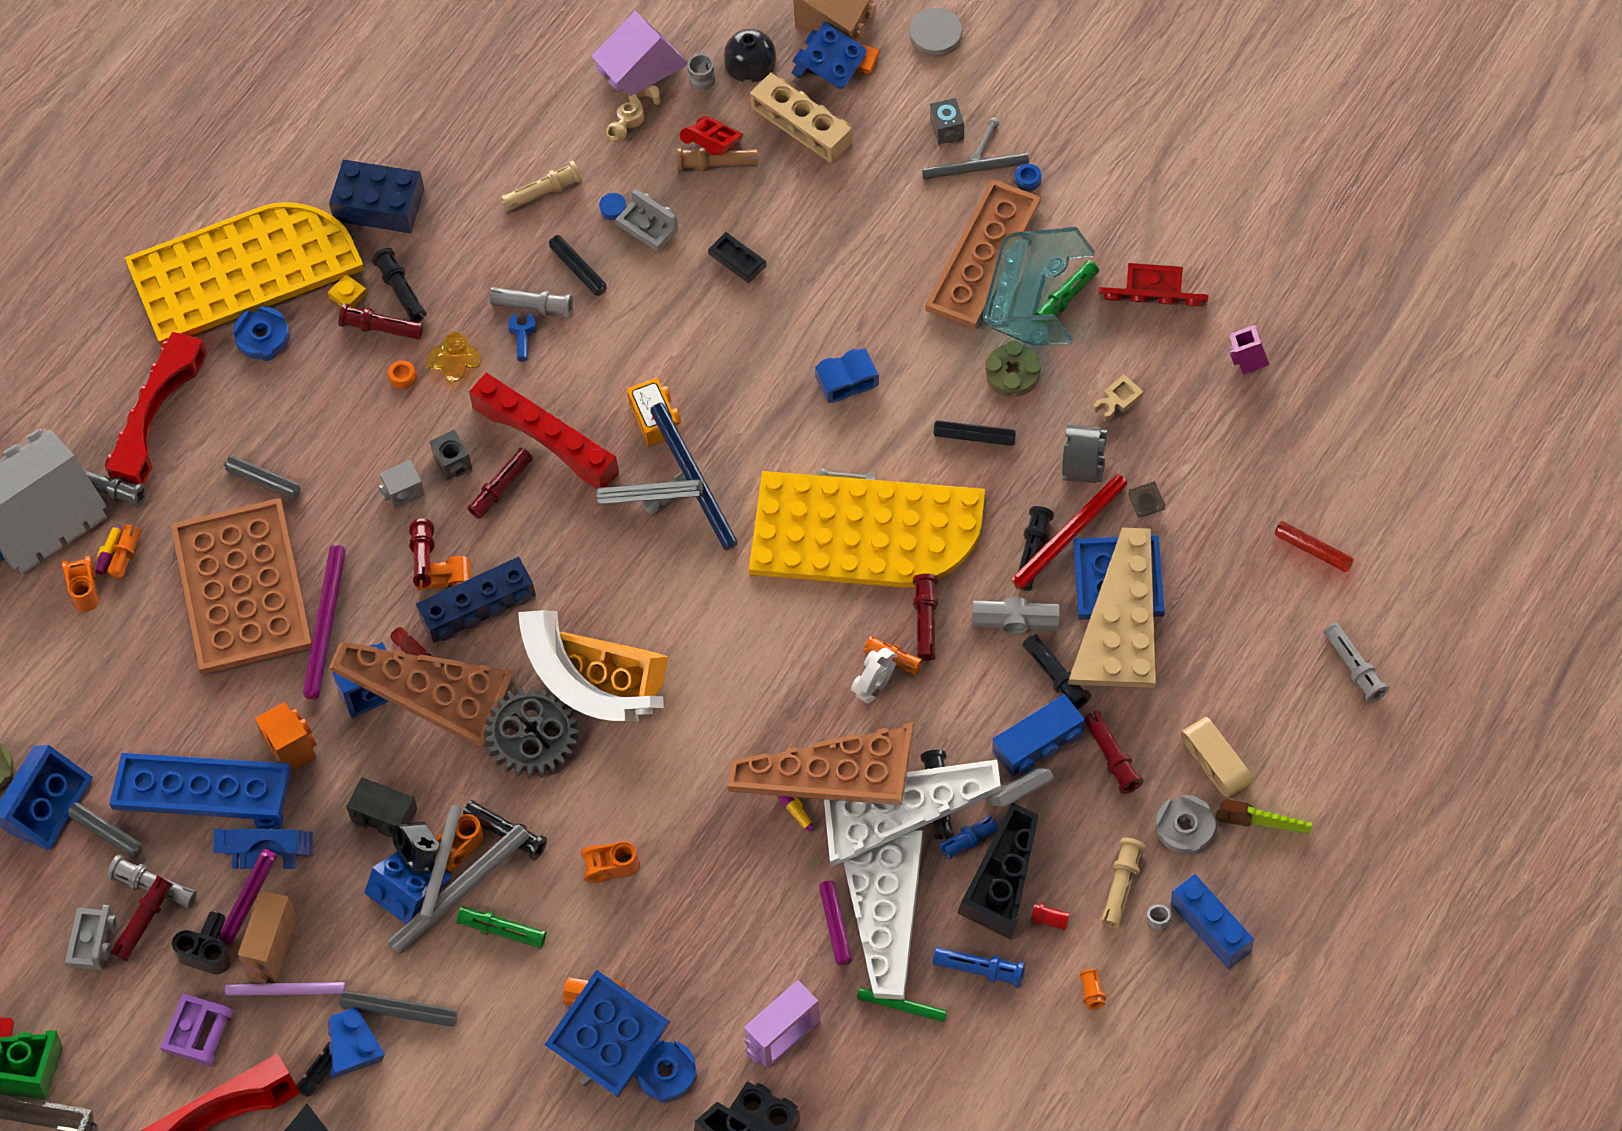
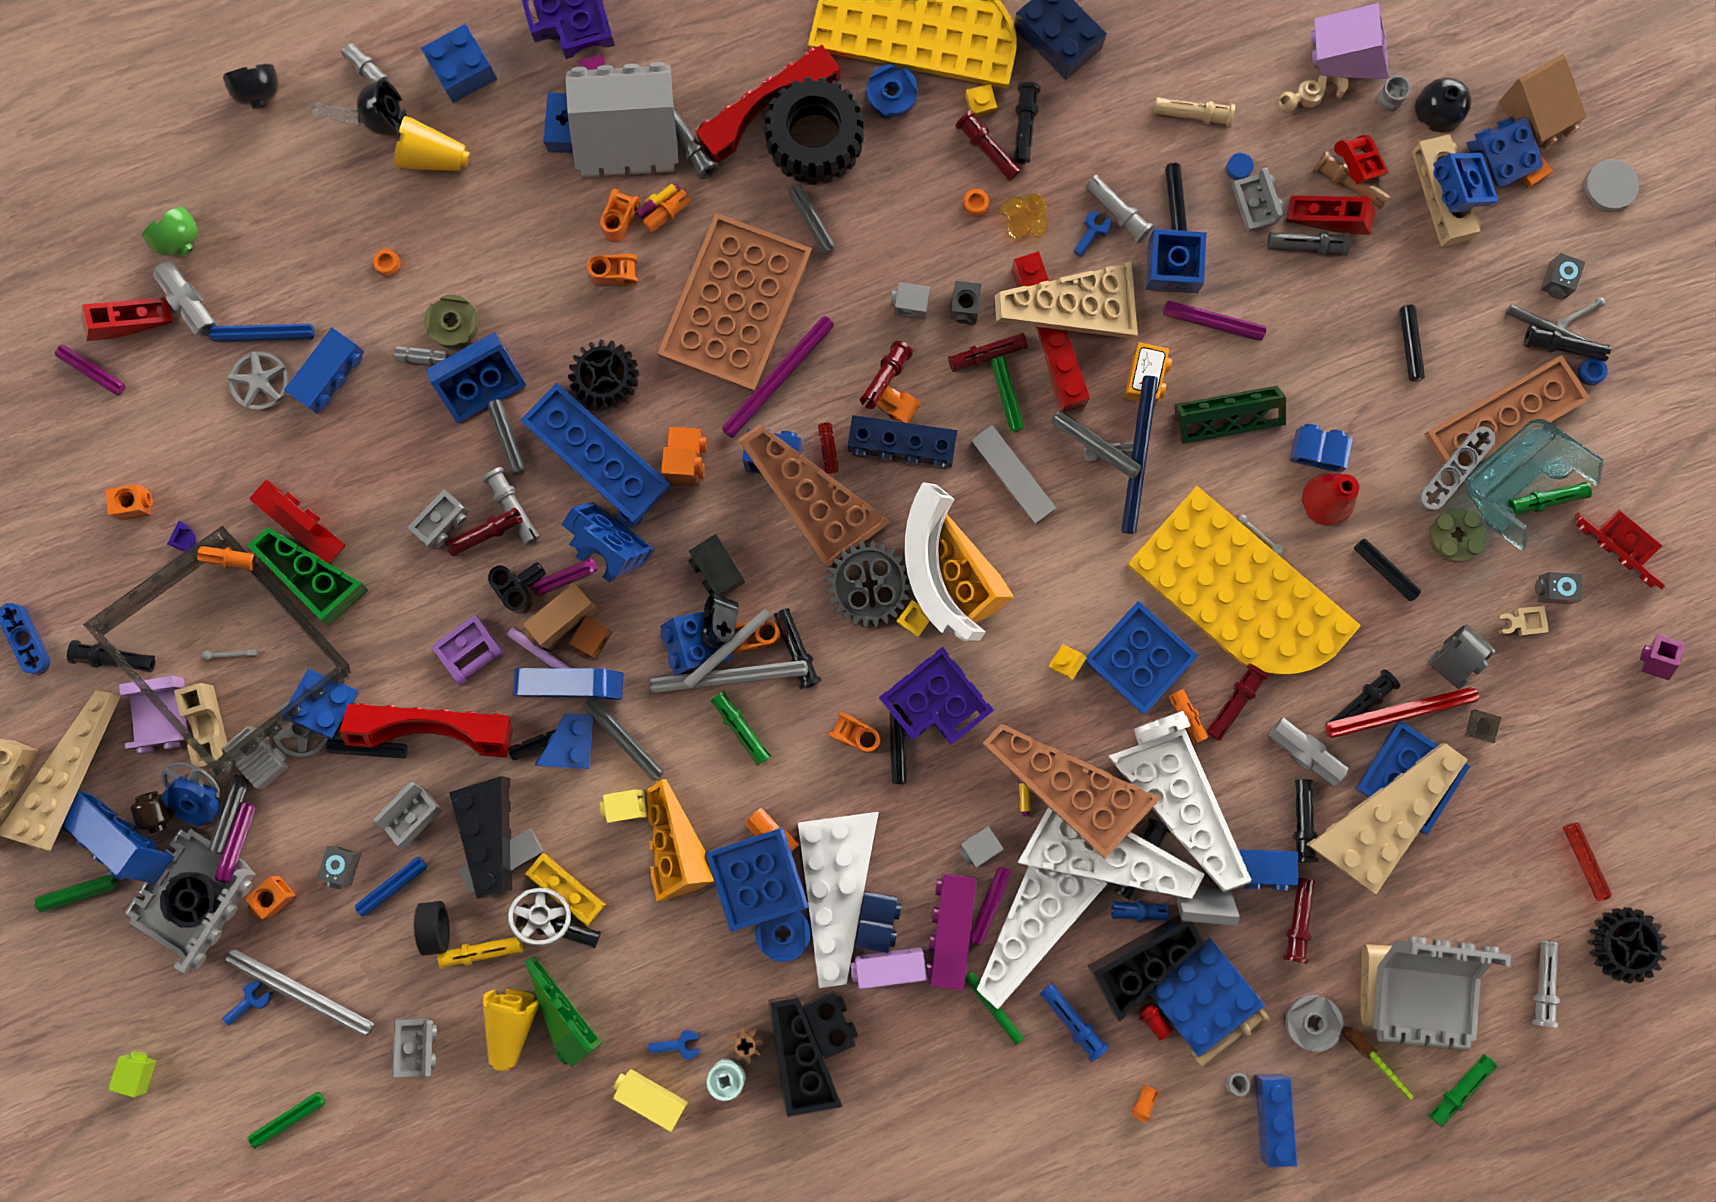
camera: 35 degrees right, 20 degrees up
black plate [708,232,767,283] -> none
none -> beam [513,668,624,700]
none -> black gear [568,339,640,411]
none -> dark orange brick [569,616,613,660]
none -> orange piece [587,253,638,286]
none -> light yellow brick [600,789,648,823]
none -> light orange wedge [647,779,714,902]
none -> black tyre [764,77,864,184]
none -> white wing [798,812,879,988]
none -> dark blue brick [855,891,901,953]
none -> dark purple piece [879,647,994,745]
none -> black axle [890,704,906,784]
none -> yellow plate [896,600,930,638]
none -> magenta brick [926,873,977,990]
none -> light grey brick [959,826,1003,867]
none -> light grey tile [971,425,1056,525]
none -> green axle [991,356,1024,433]
none -> tan wing [995,261,1138,339]
none -> yellow plate [1048,644,1087,680]
none -> blue plate [1084,601,1199,715]
none -> white wing [1108,729,1251,892]
none -> blue brick [1146,229,1207,293]
none -> blue plate [1149,938,1265,1057]
none -> magenta axle [1163,300,1266,341]
none -> dark green fence [1175,385,1286,444]
none -> dark grey pin [1267,231,1351,256]
none -> red slope [1286,195,1376,235]
none -> red cone [1301,473,1360,526]
none -> light grey hinge [1373,936,1511,1051]
none -> black axle [1400,304,1425,382]
none -> light grey beam [1417,427,1496,512]
none -> green pin [1428,1054,1498,1128]
none -> blue plate [1433,153,1499,212]
none -> black pin [1523,324,1611,362]
none -> dark grey brick [1535,572,1582,604]
none -> black gear [1587,907,1669,983]

